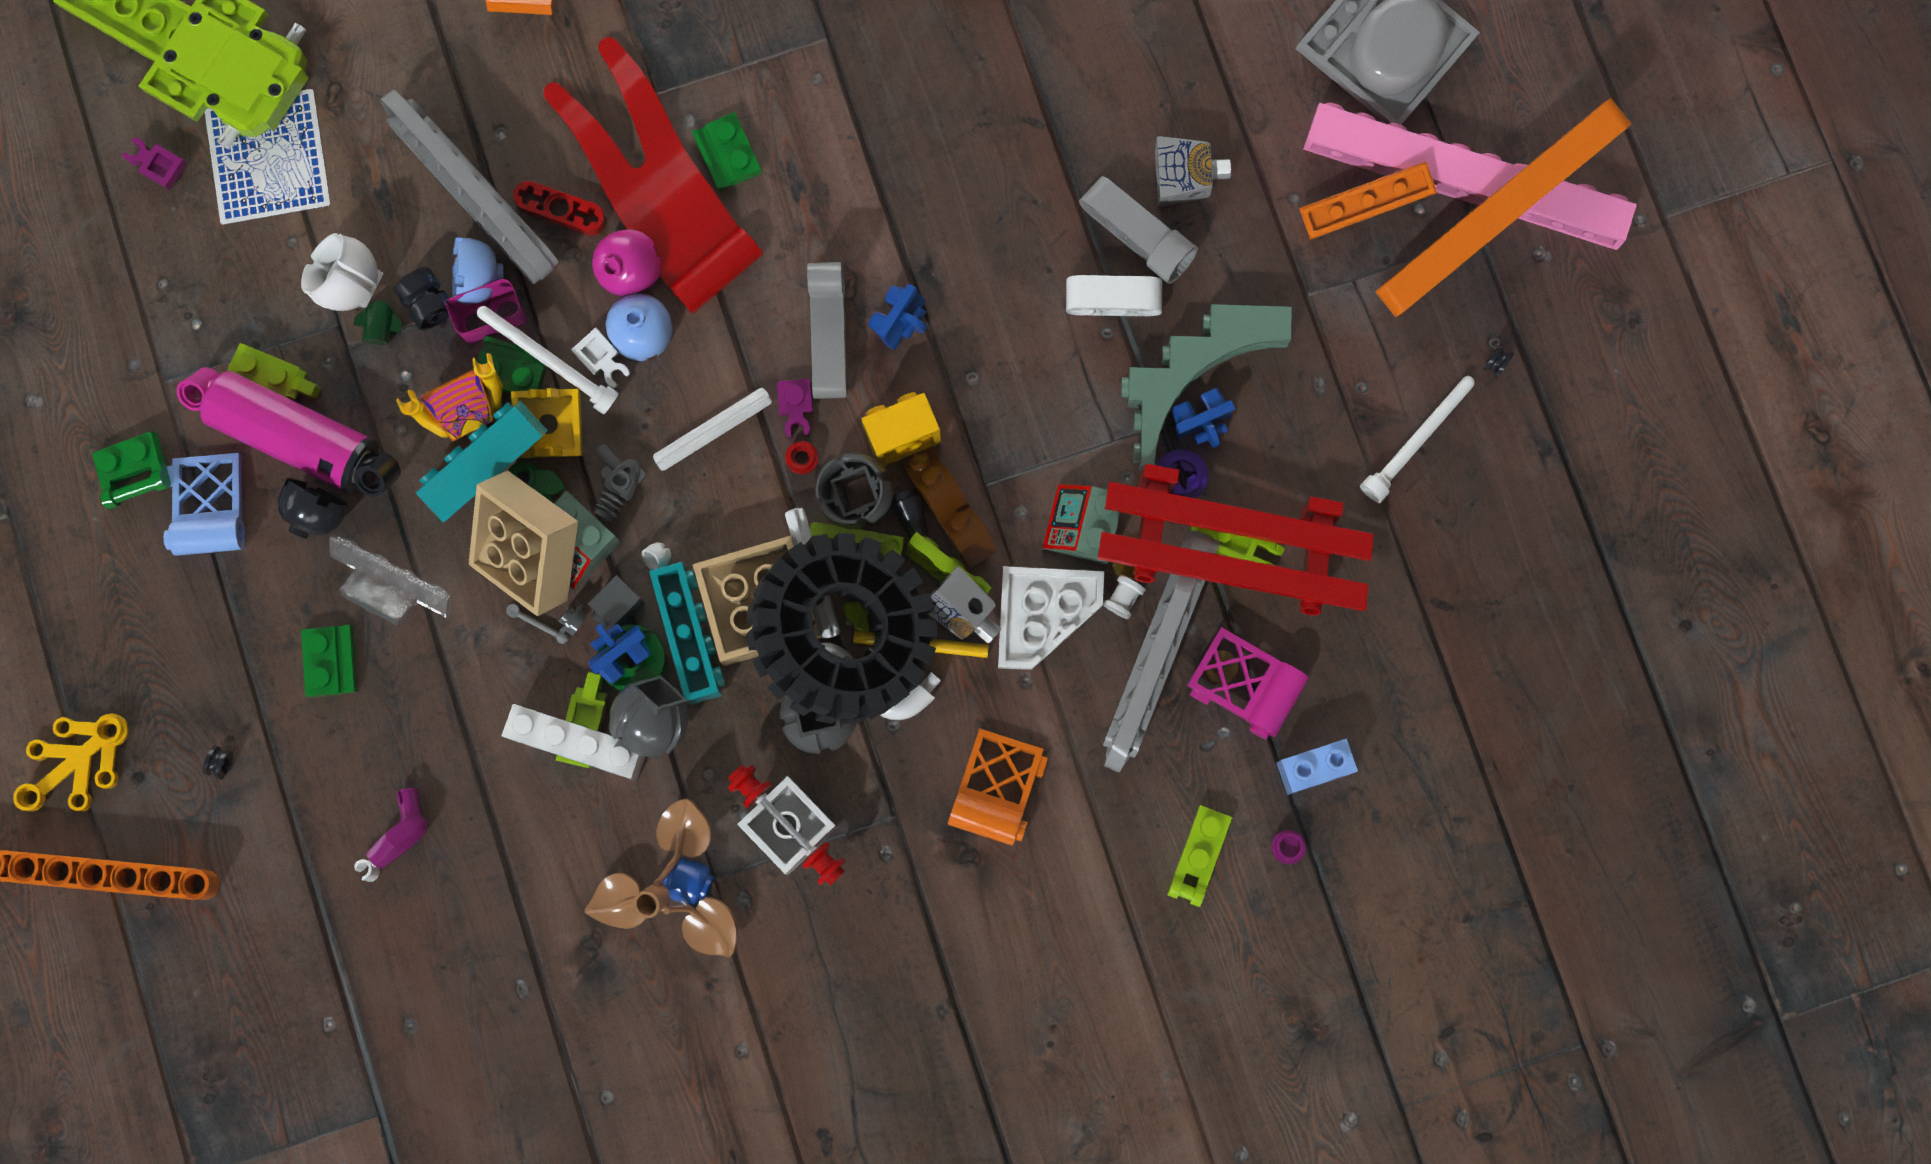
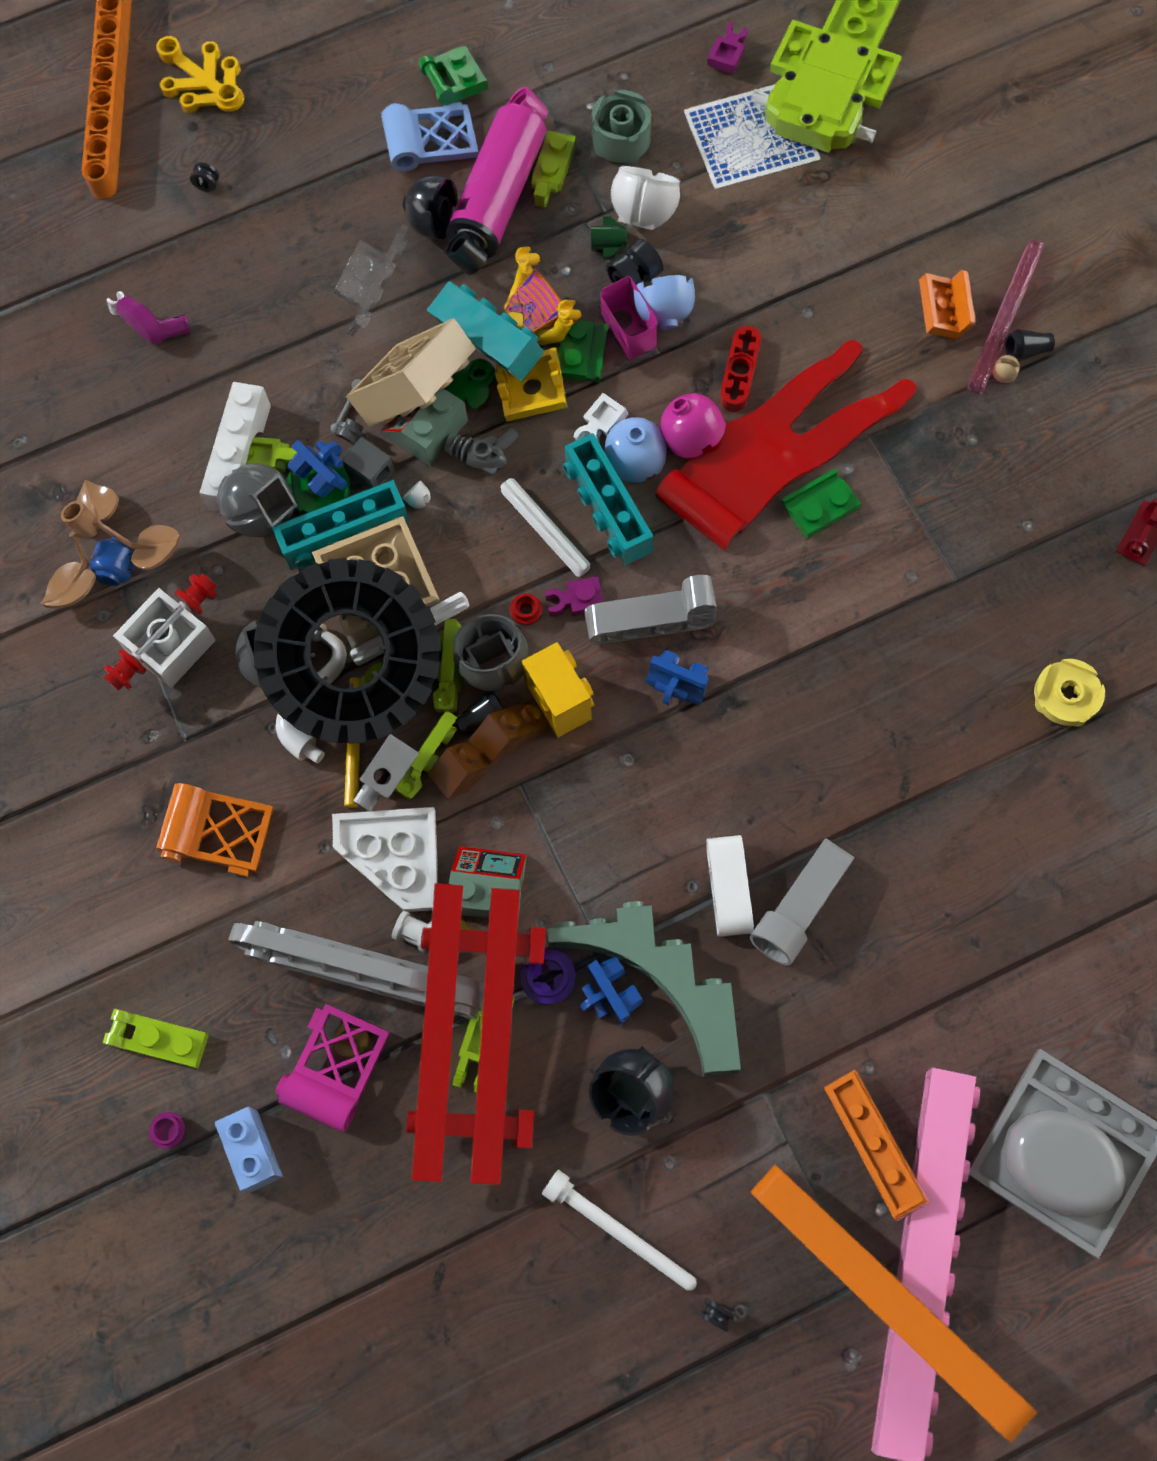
camera: 85 degrees right, 10 degrees down
green plate [301,624,358,698] -> none
light grey beam [379,89,559,284] -> none
white piece [477,306,619,415] -> none
light grey torso [1155,136,1231,207] -> none
none -> teal brick [563,433,654,566]
none -> black piece [589,1046,675,1136]
none -> sand green brick [592,90,651,165]

